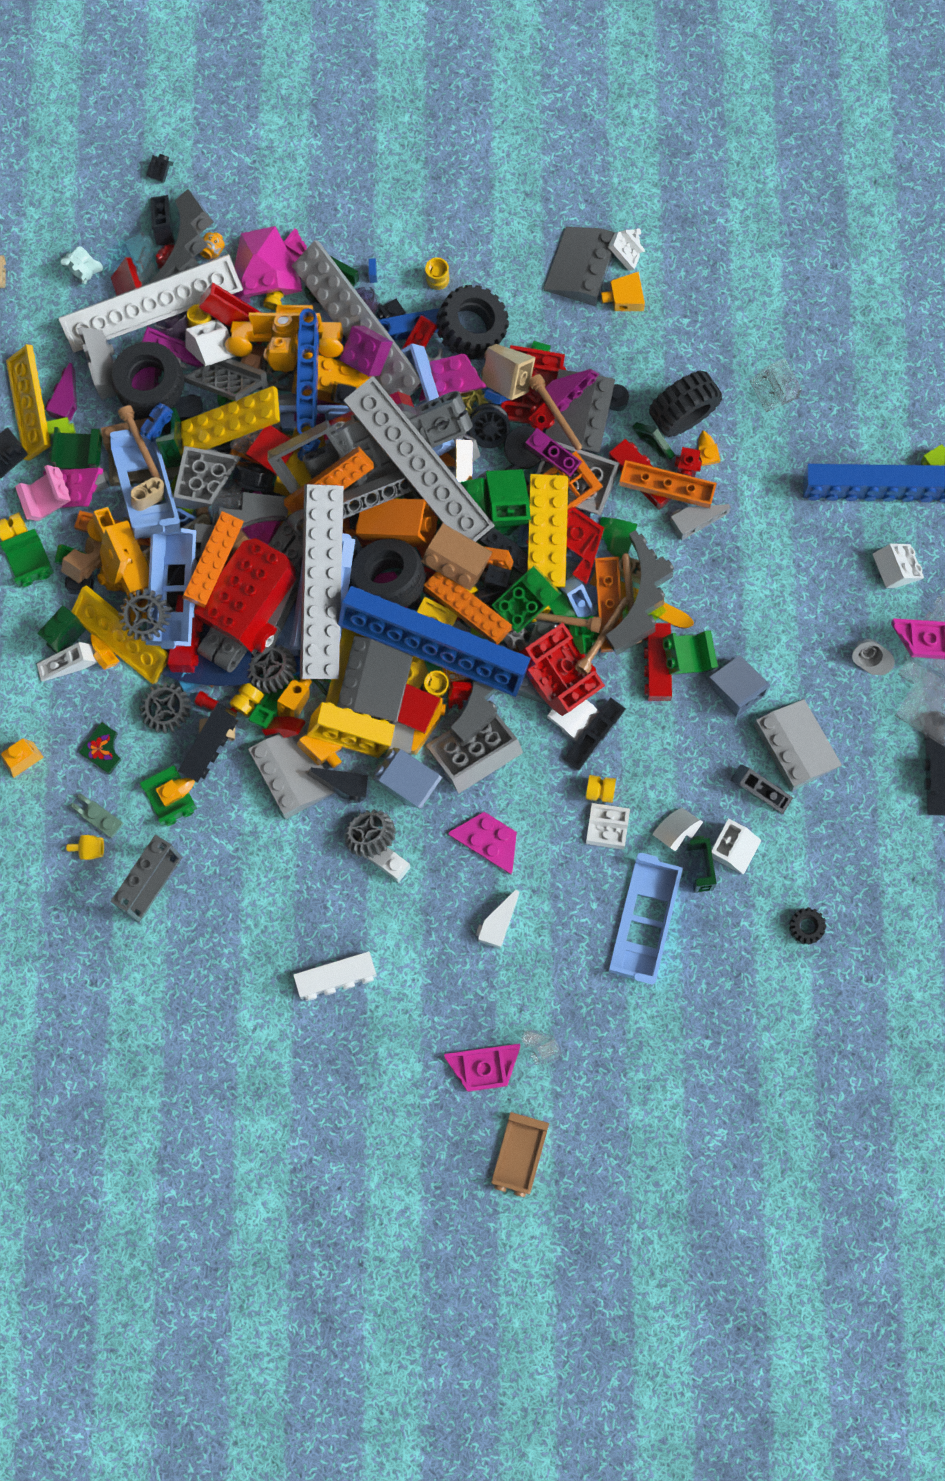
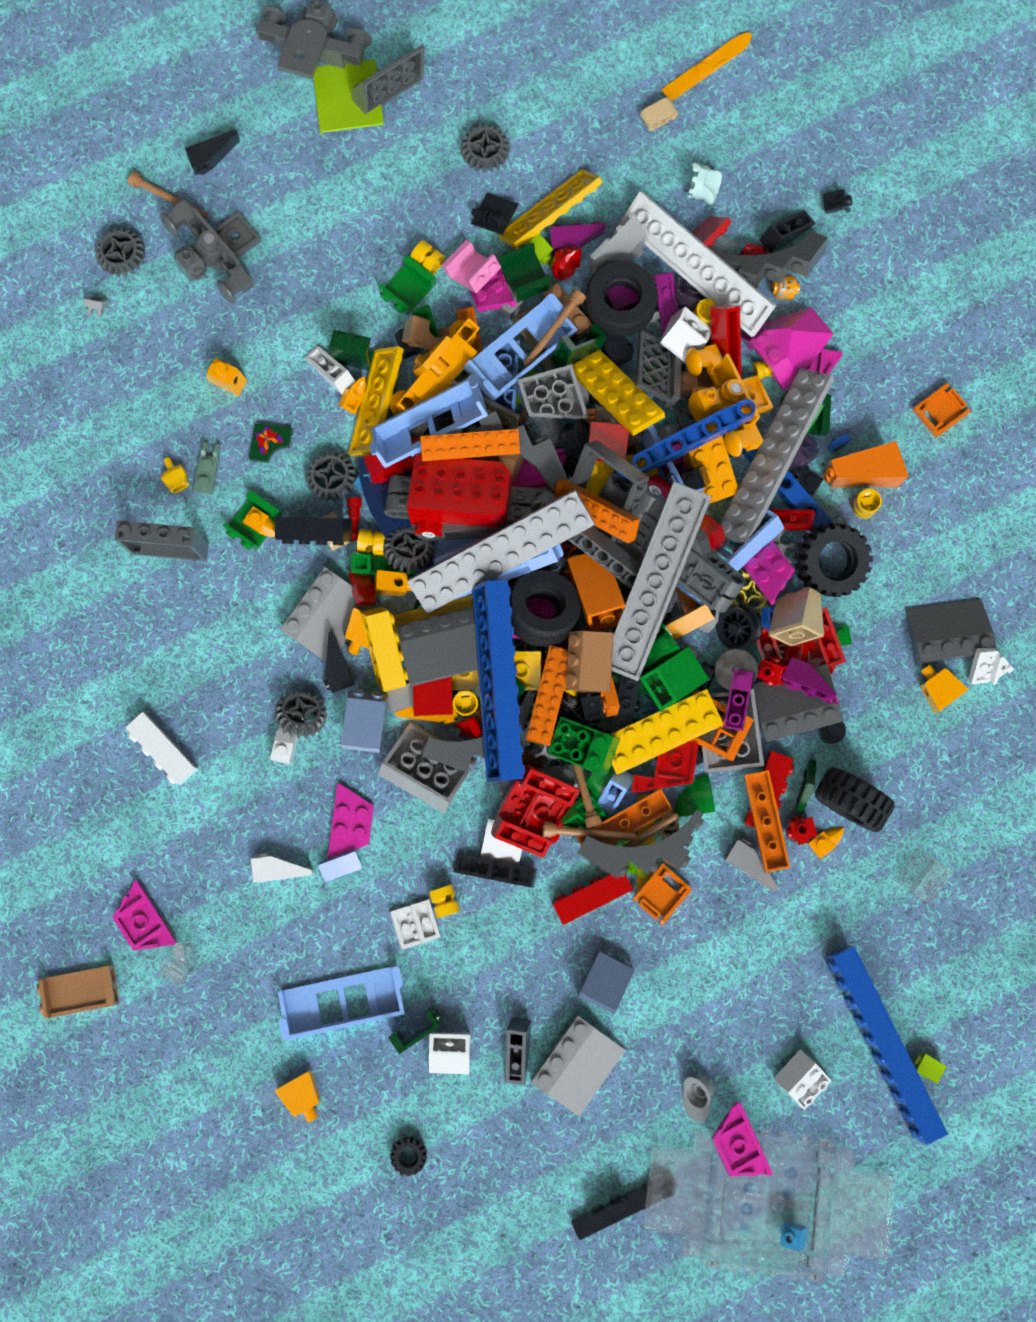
camera: 60 degrees right, 5 degrees up
dark grey gear [118,589,171,641] -> none
clear light blue slope [123,231,154,277] -> none
tan beam [131,477,164,511] -> none
blue hinge [139,403,173,443] -> none
magenta brick [340,326,393,376] -> none
medium nougat piece [528,374,582,451] -> none
white slope [652,807,703,851] -> none
green panel [663,630,718,675] -> none
none -> light orange torso [275,1070,321,1123]
none -> tile [318,849,362,882]
none -> red hair [551,246,582,281]
none -> orange container [632,863,692,925]
none -> orange slope [823,441,909,488]
none -> orange container [913,383,972,438]

